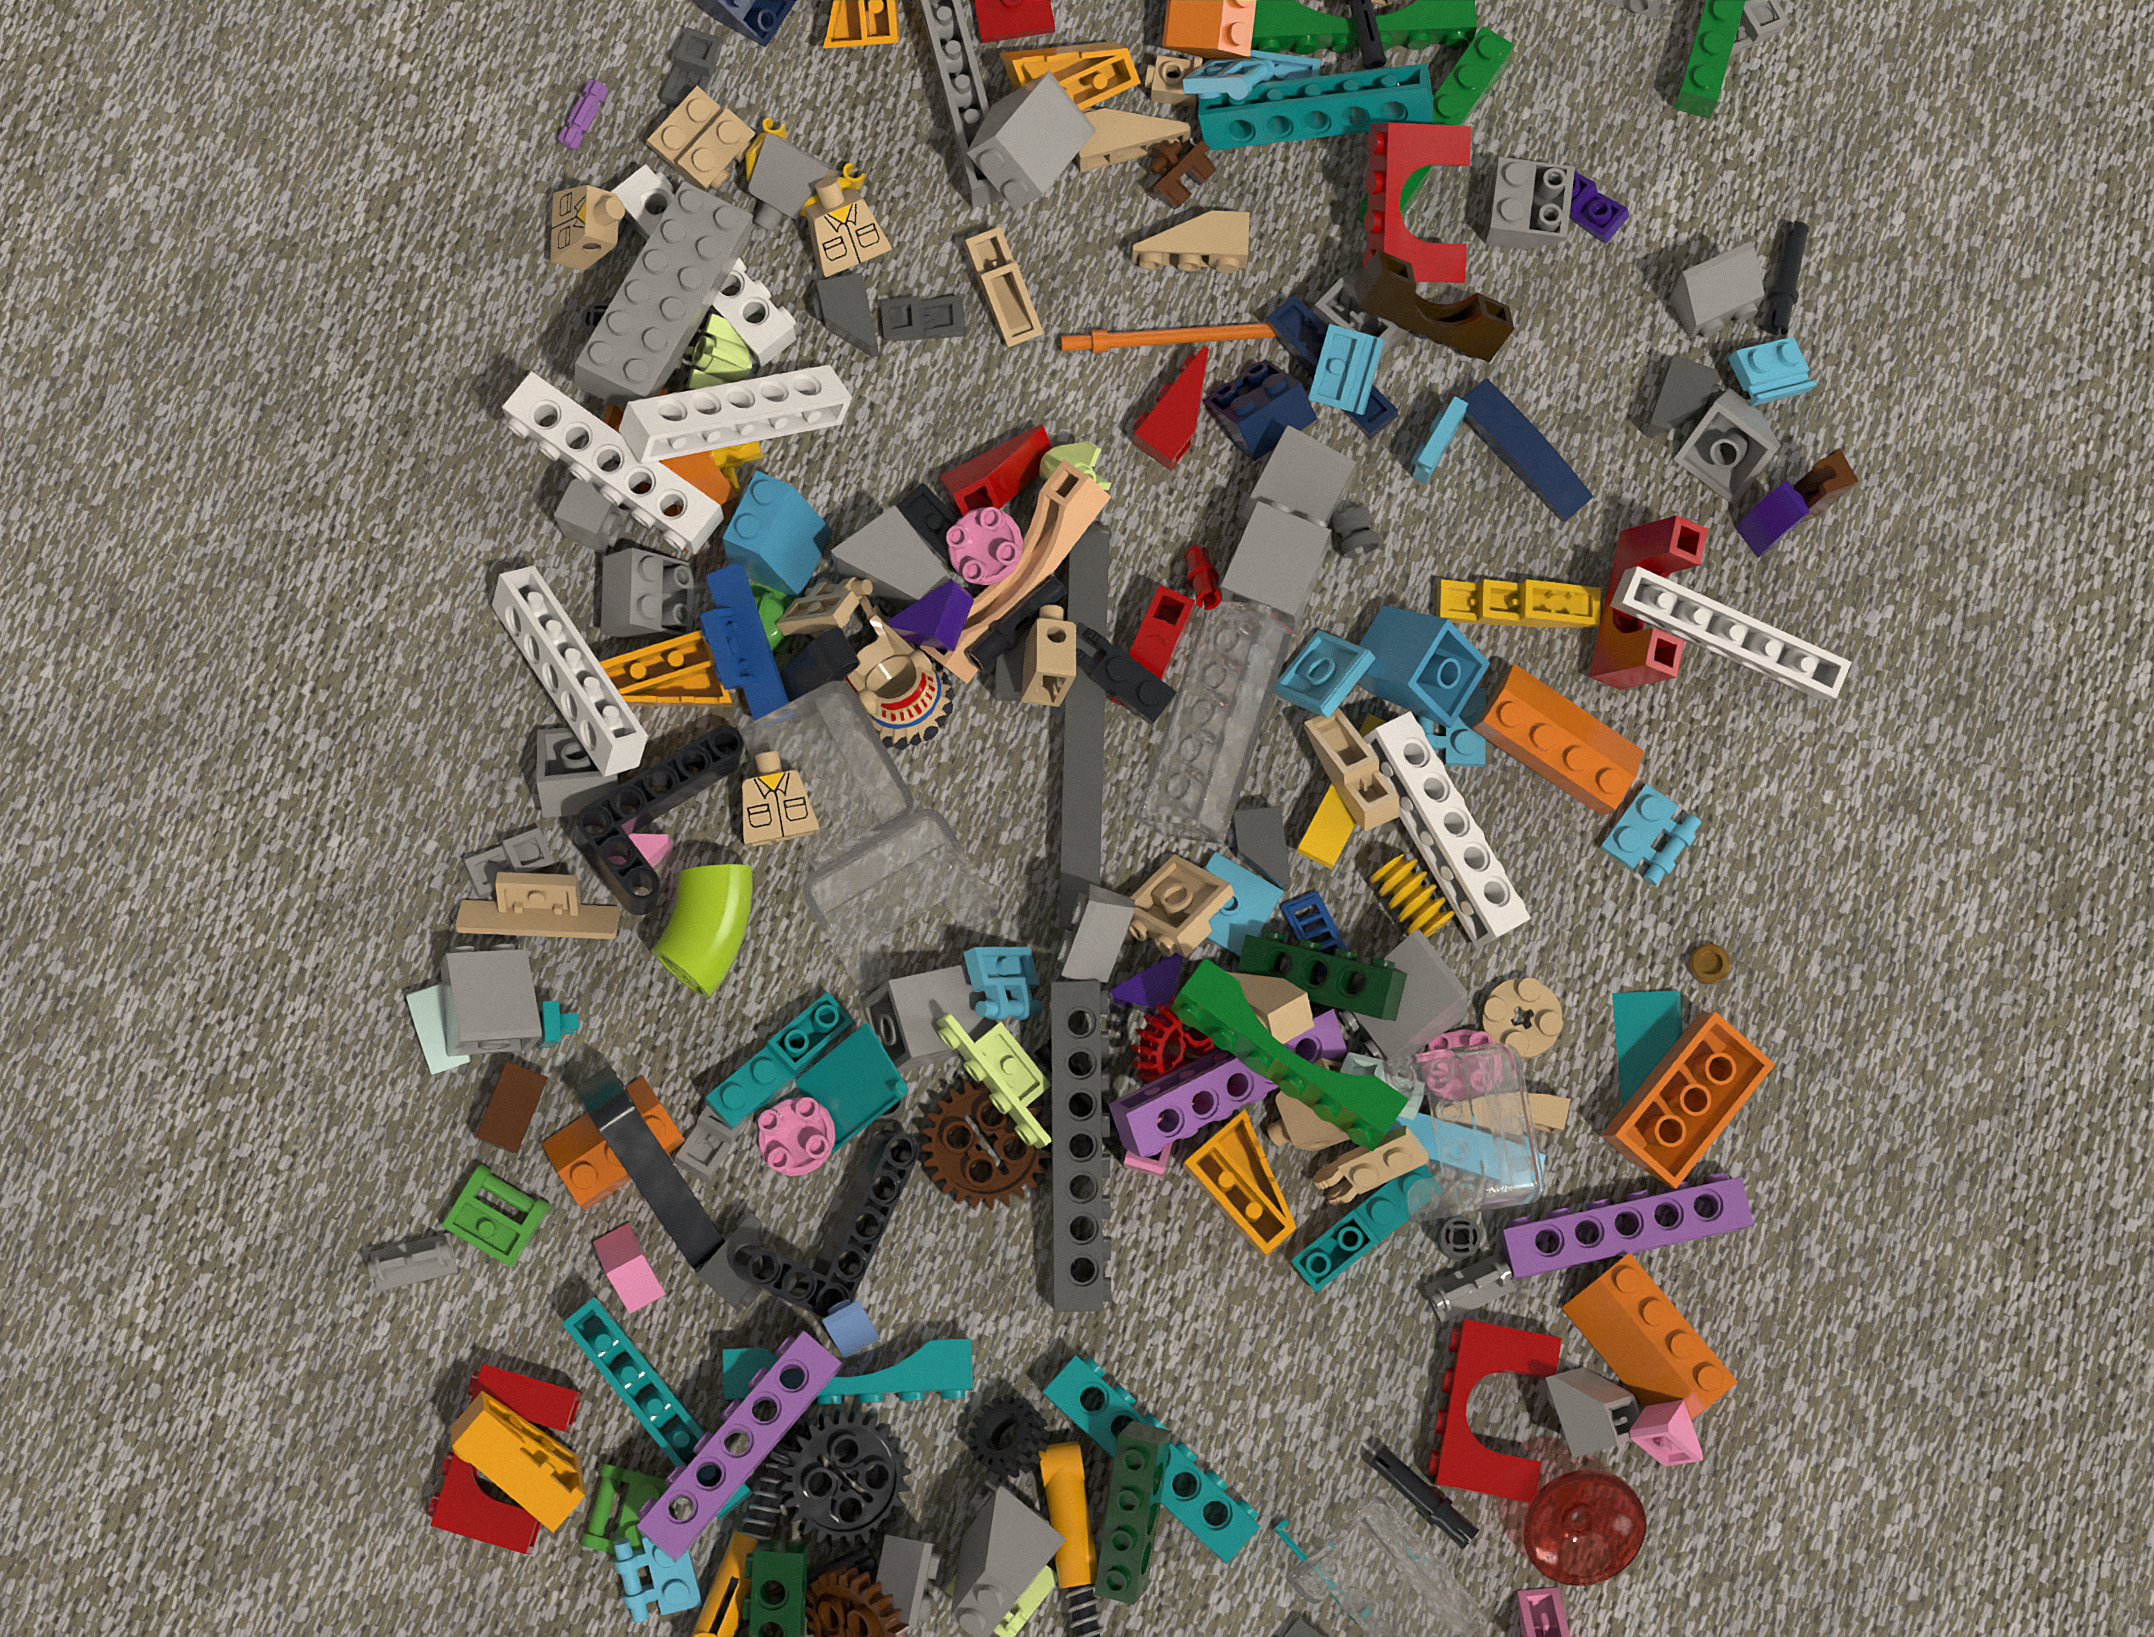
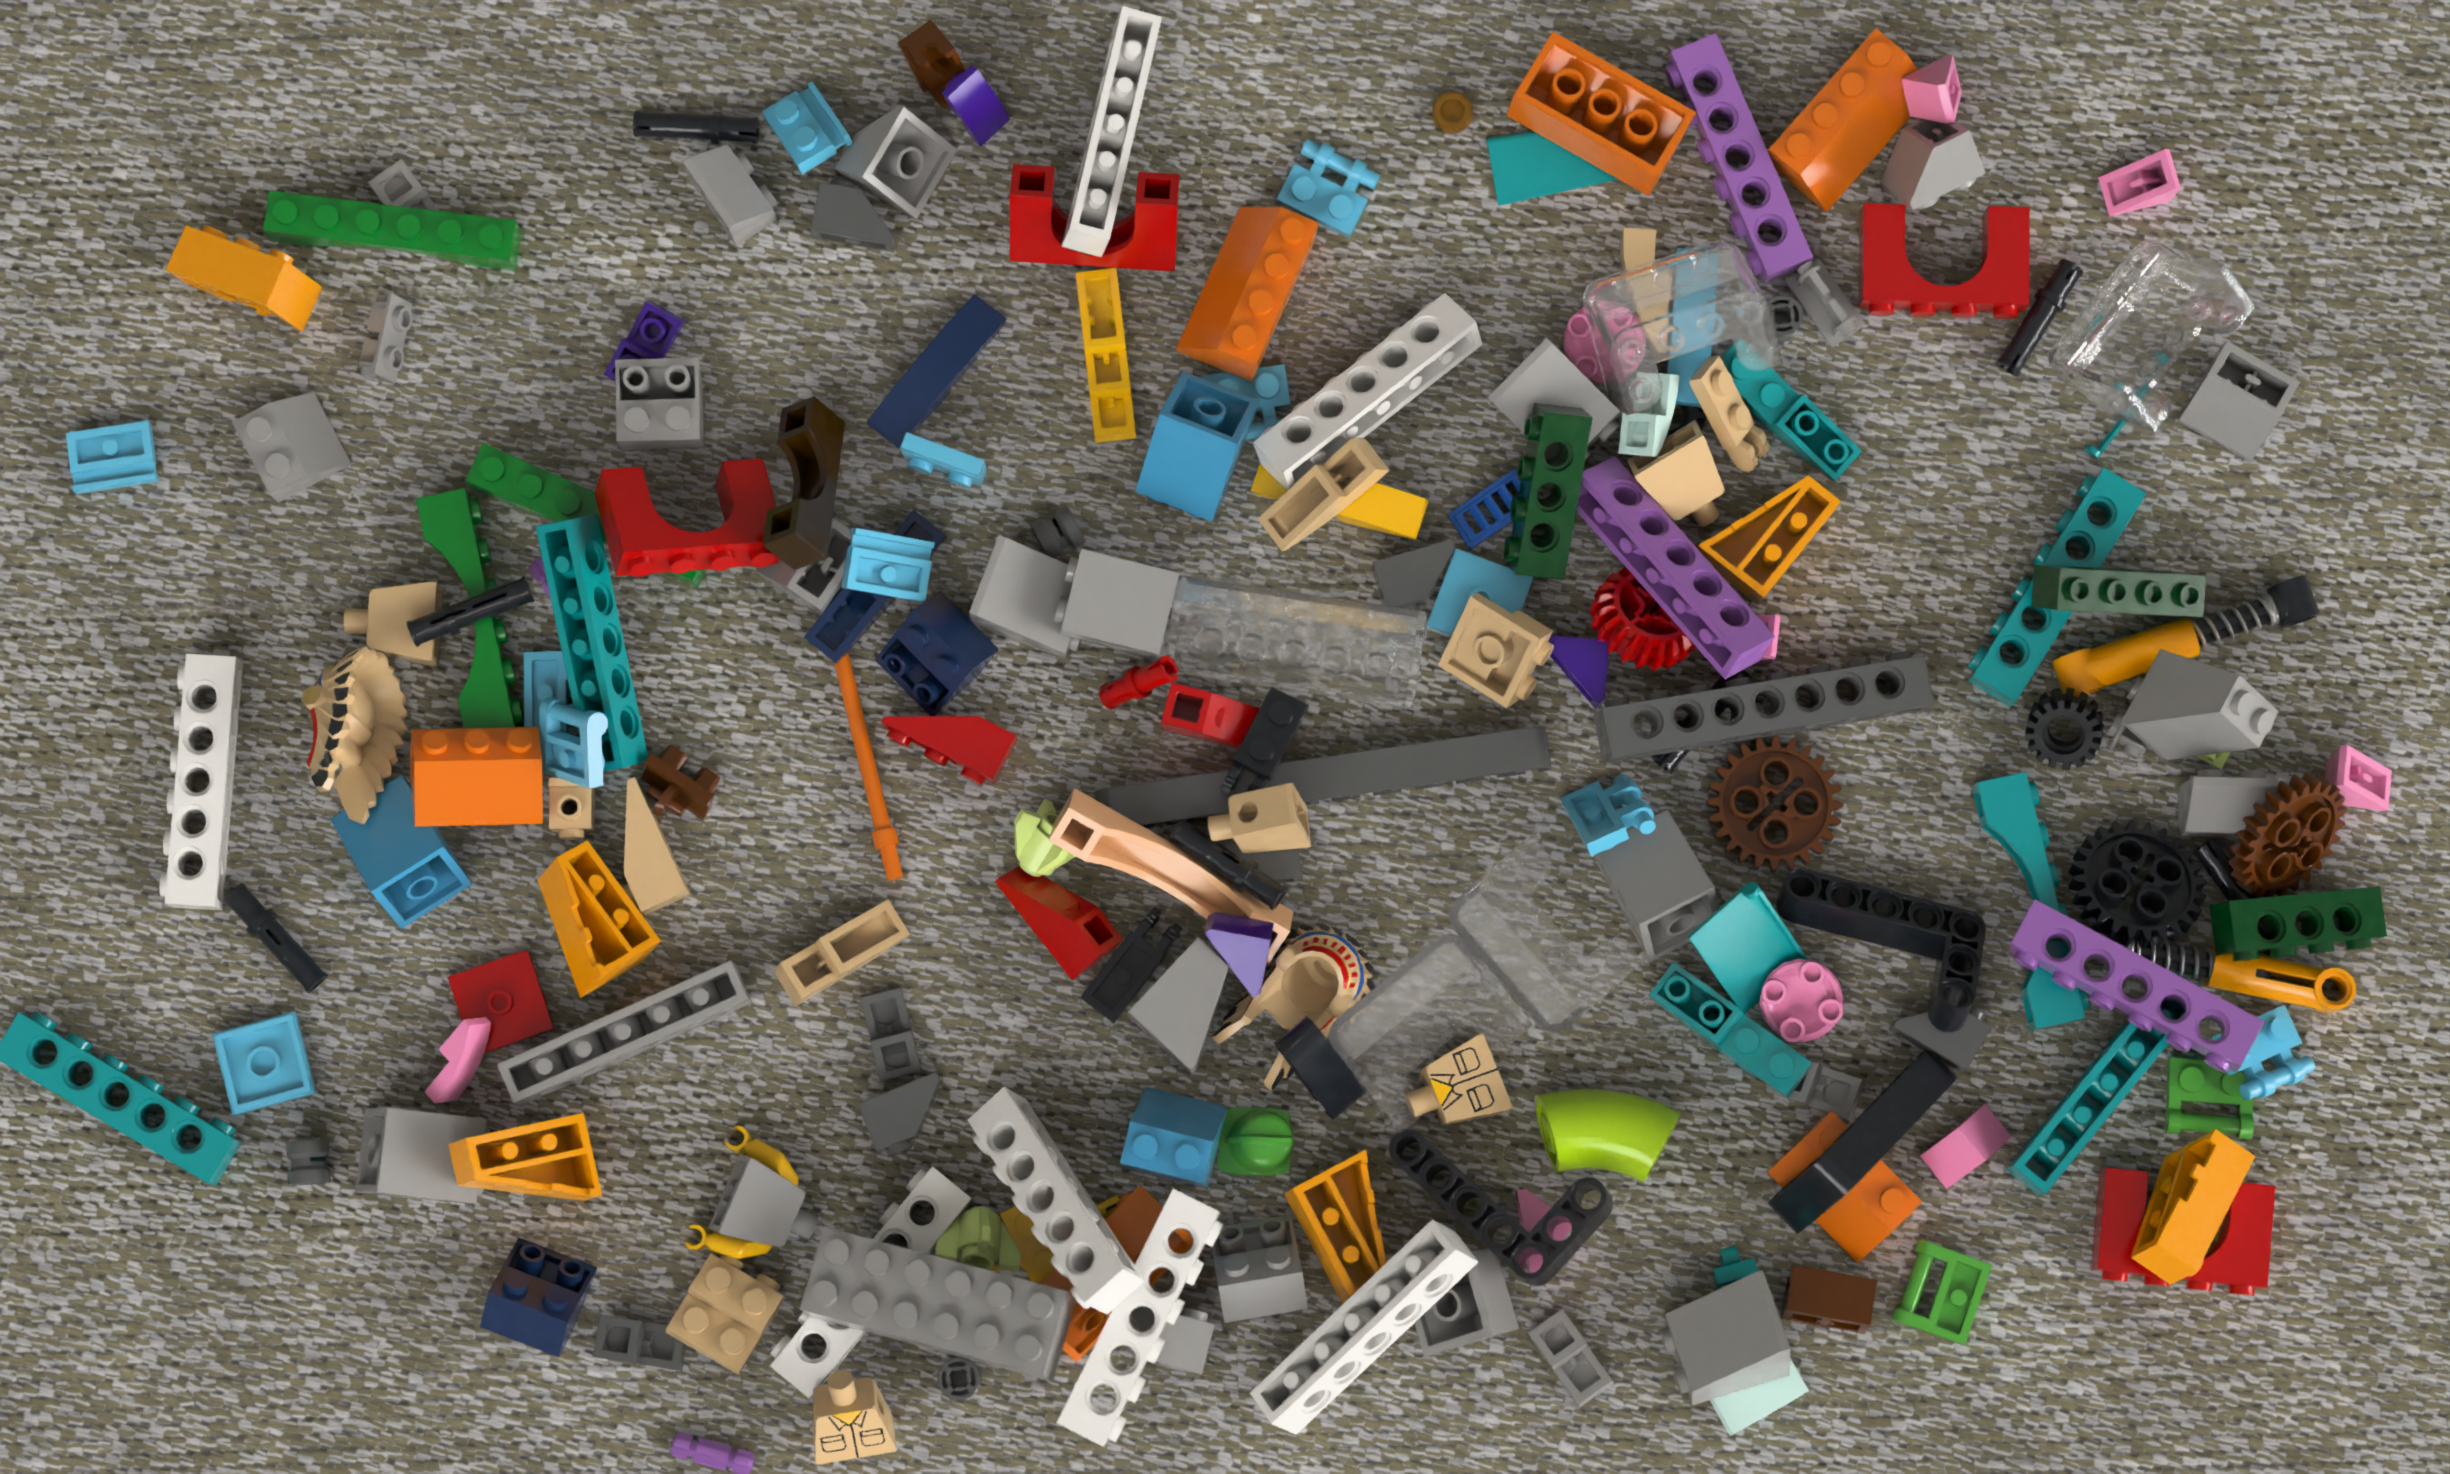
camera: 100 degrees left, 5 degrees up
light grey hinge [368,1233,458,1292] -> none
tan bracket [455,872,620,939] -> none
blue bracket [699,563,791,724] -> none
tan plate [776,577,873,635] -> none
tan torso [806,177,892,278] -> none
medium blue slope [822,1299,880,1359] -> none
yellowish green bracket [936,1013,1052,1149] -> none
bright pink dish [946,507,1023,585] -> none
light grey slope [967,71,1096,211] -> none
light grey slope [1056,884,1135,983] -> none
tan slope [1132,210,1250,273] -> none
green arch [1170,958,1409,1152] -> none
tan slope [1227,972,1315,1044] -> none
medium azure plate [1271,630,1376,719] -> none
yellow piece [1370,854,1455,938] -> none
tan plate [1481,978,1563,1059] -> none
clear red dish [1521,1469,1647,1586] -> none

